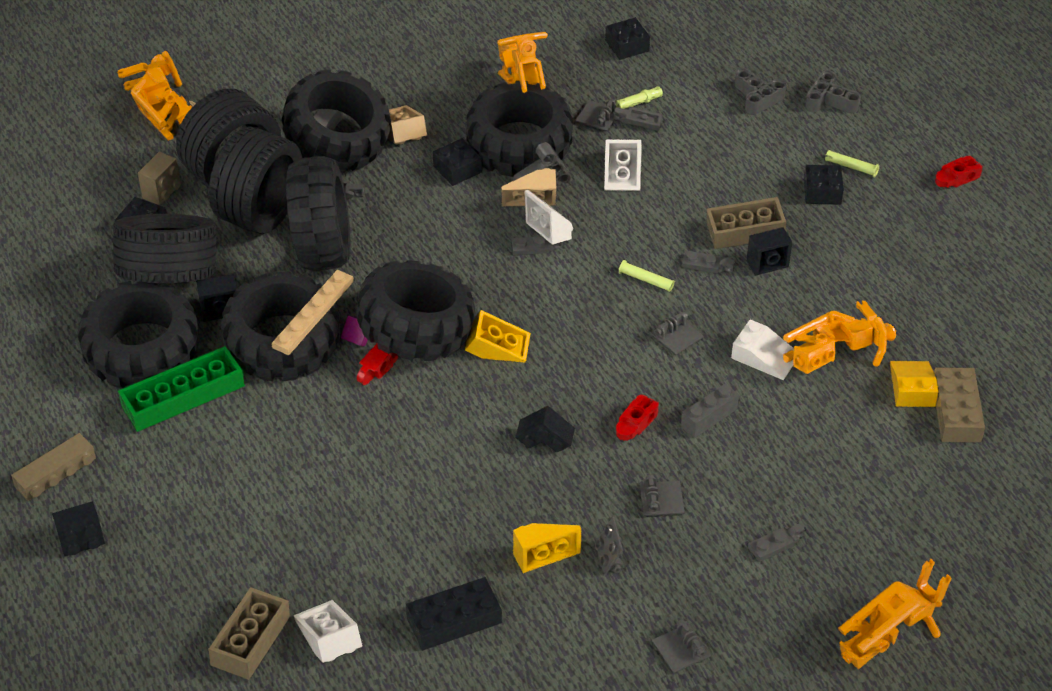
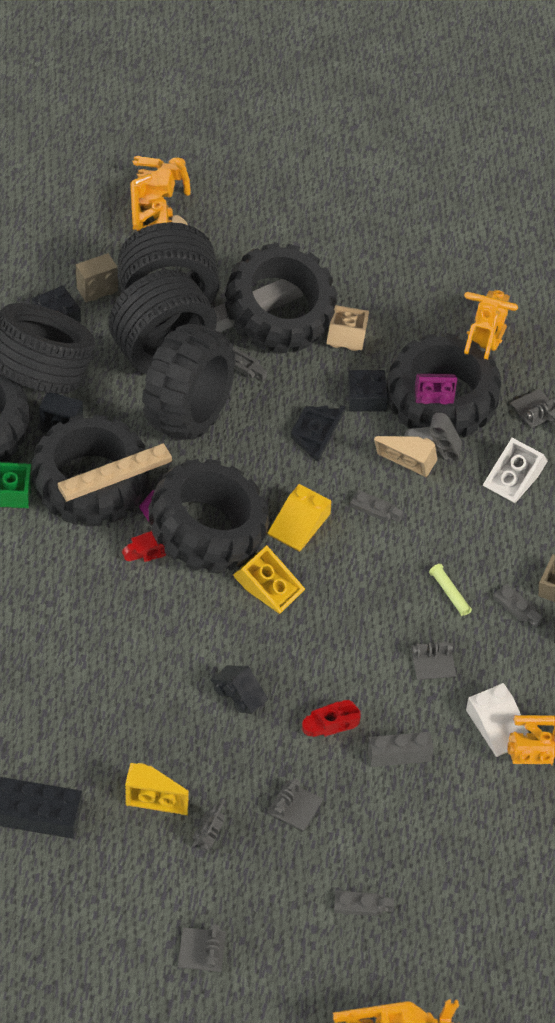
camera: 30 degrees right, 5 degrees up
white slope [525,190,573,244] -> none
none -> yellow slope [267,484,331,552]
none -> black wing [291,405,346,462]
none -> magenta slope [415,374,457,404]

